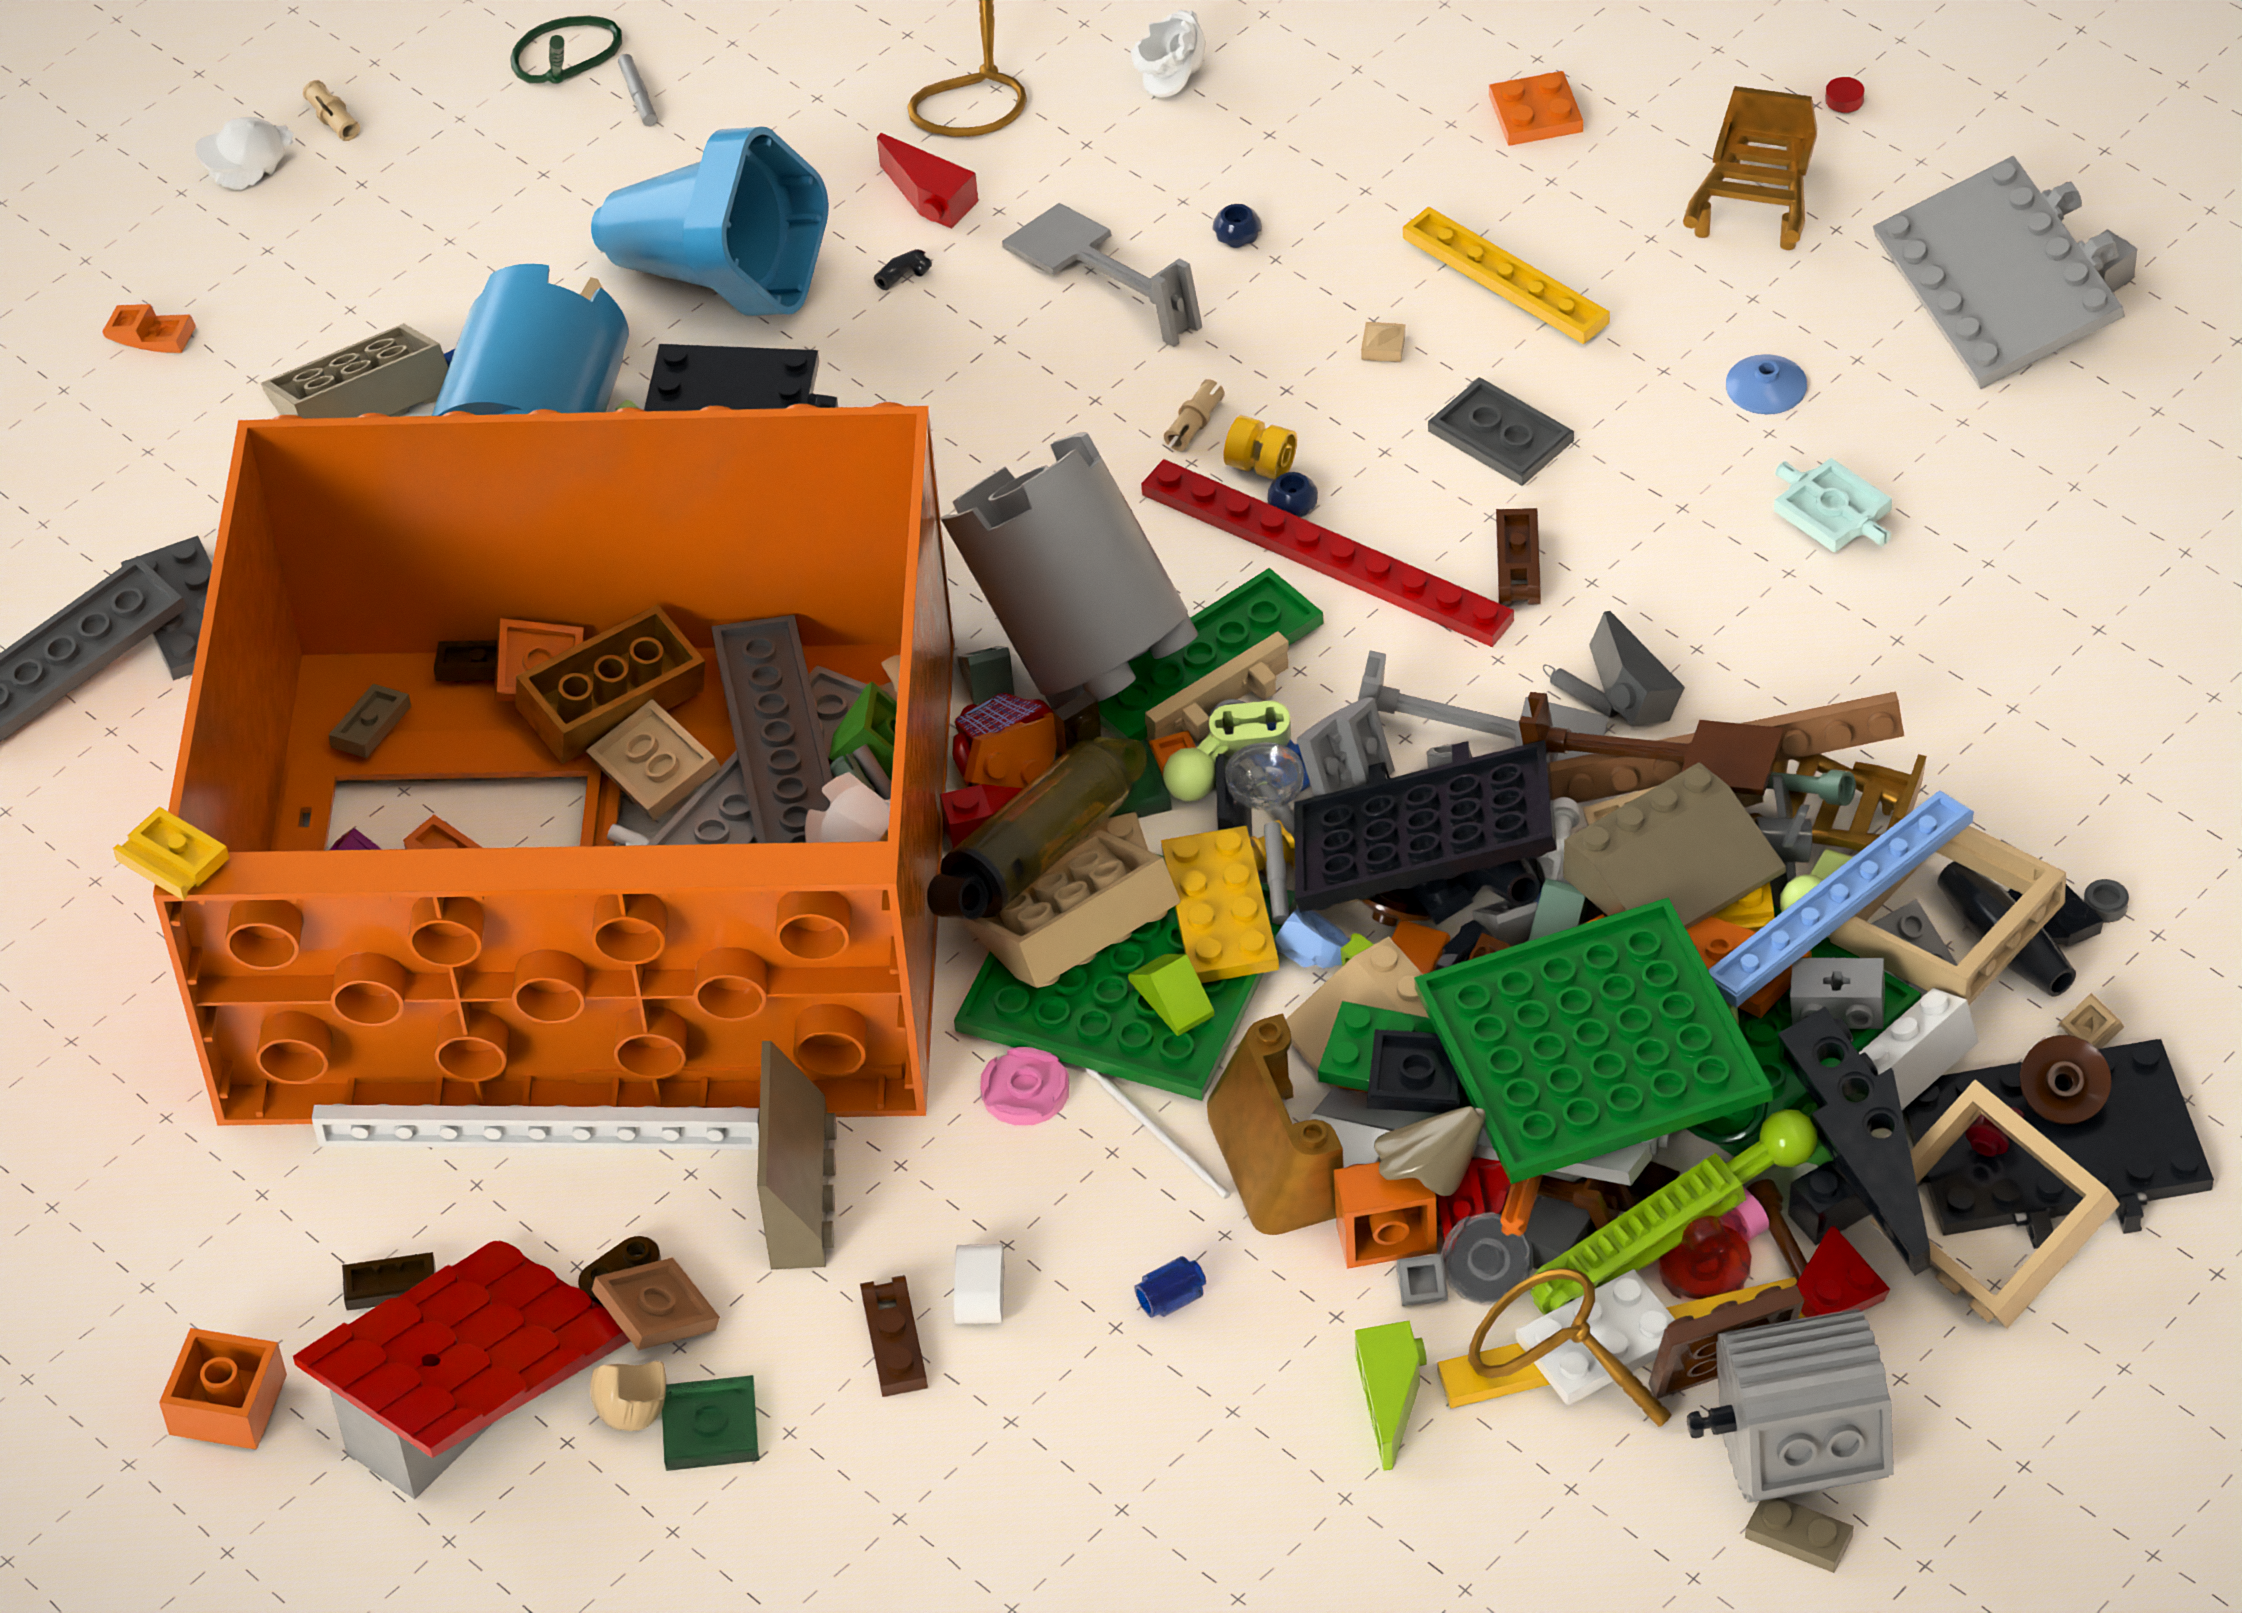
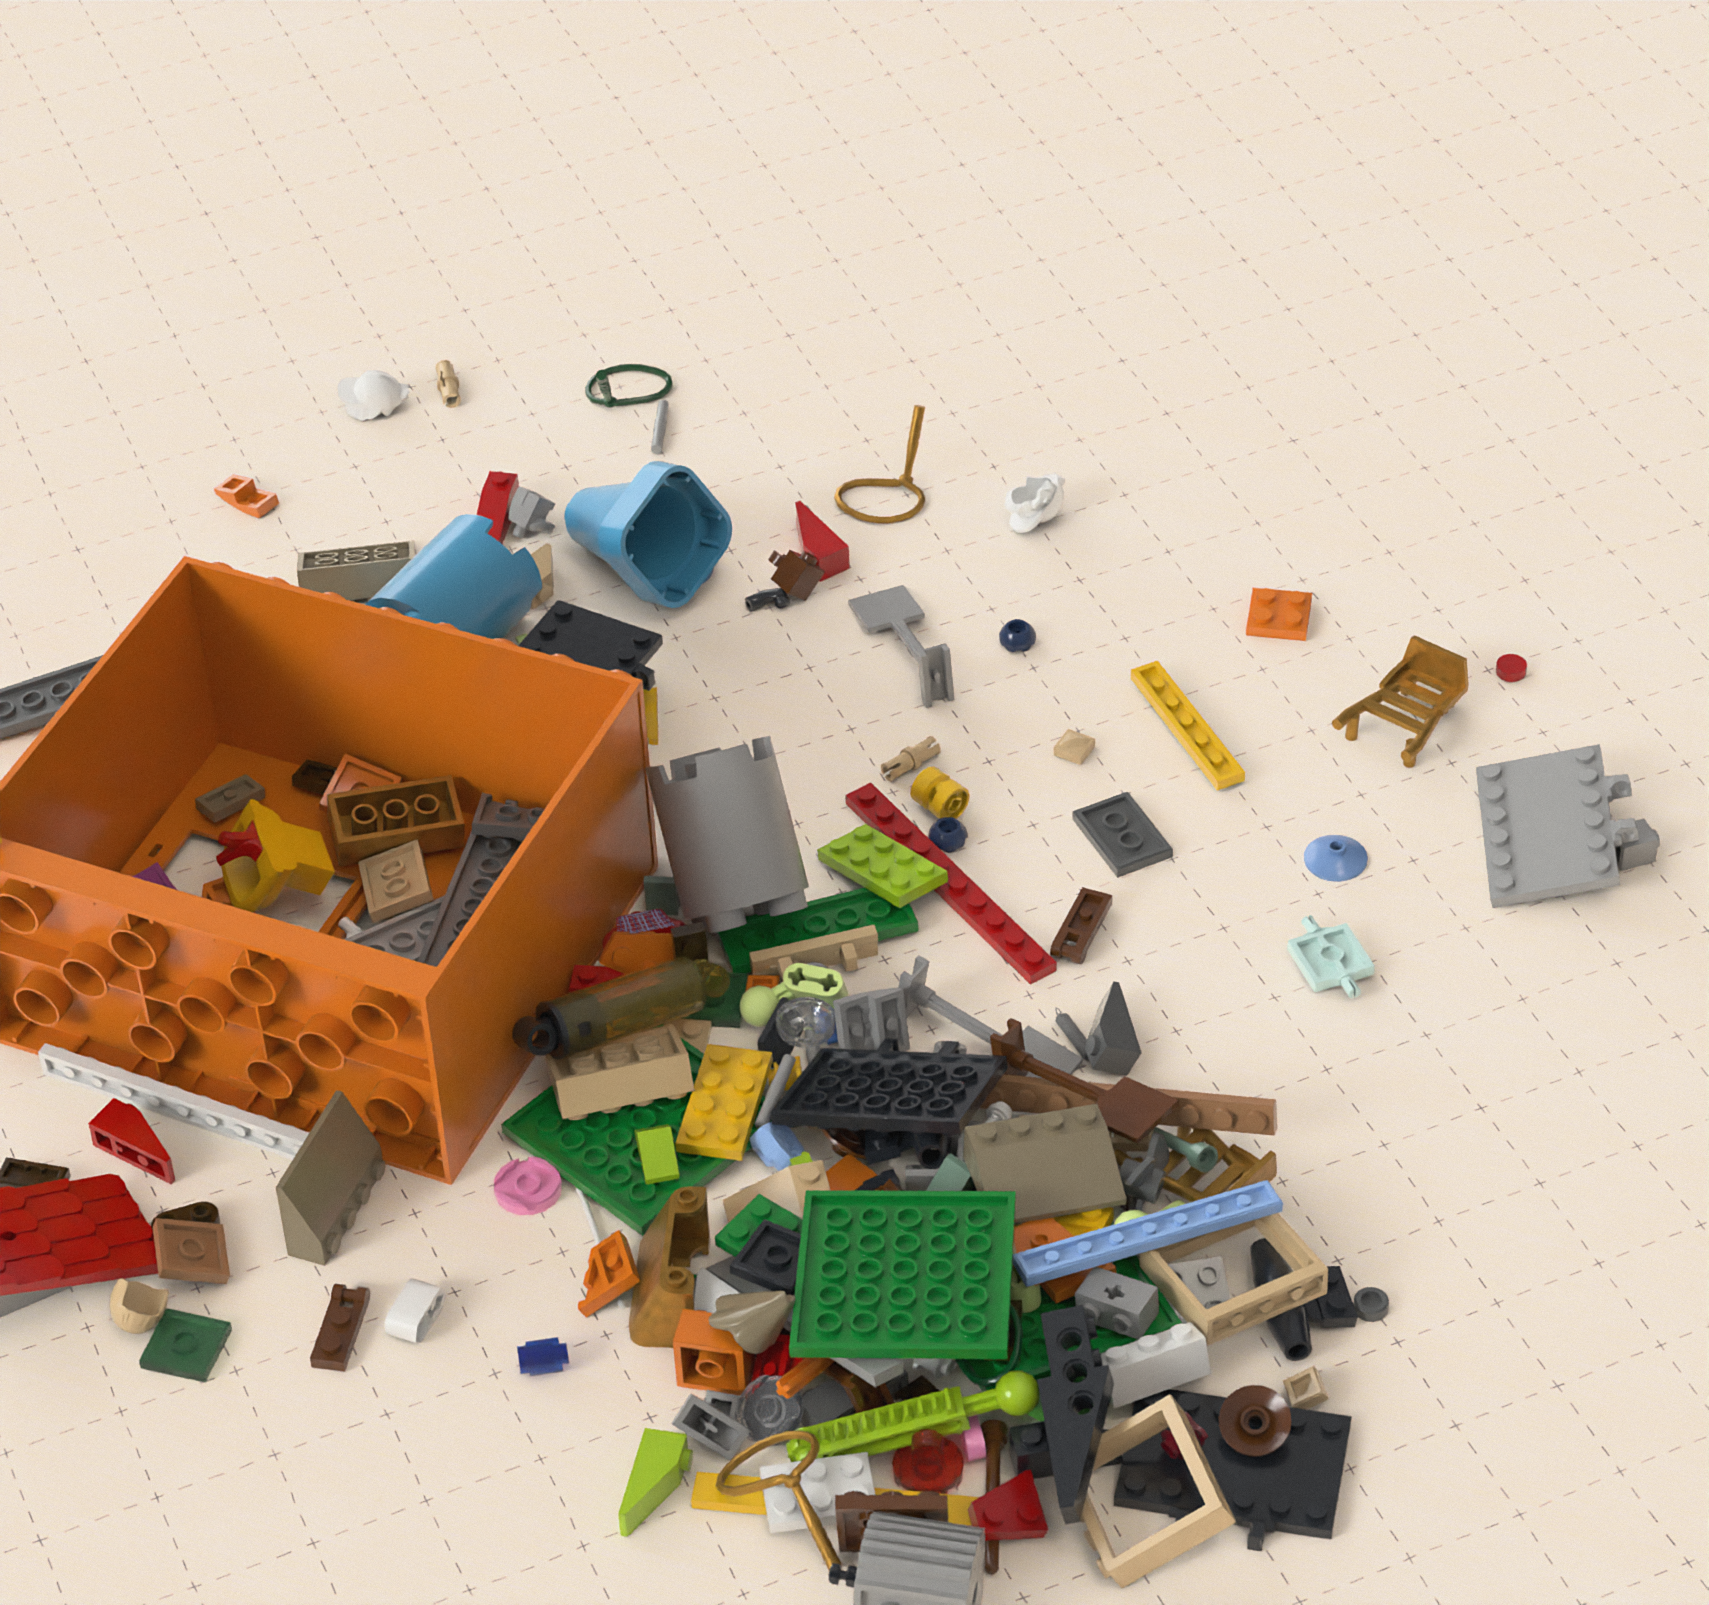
camera: 20 degrees right, 5 degrees down
none -> red slope [88,1098,175,1185]
none -> yellow piece [216,799,335,912]
none -> dark grey wing [472,792,545,841]
none -> red slope [476,471,519,544]
none -> light grey piece [508,486,556,539]
none -> orange wing [578,1230,641,1318]
none -> light grey slope [671,1393,750,1461]
none -> reddish brown brick [768,550,825,601]
none -> lime plate [817,824,948,908]

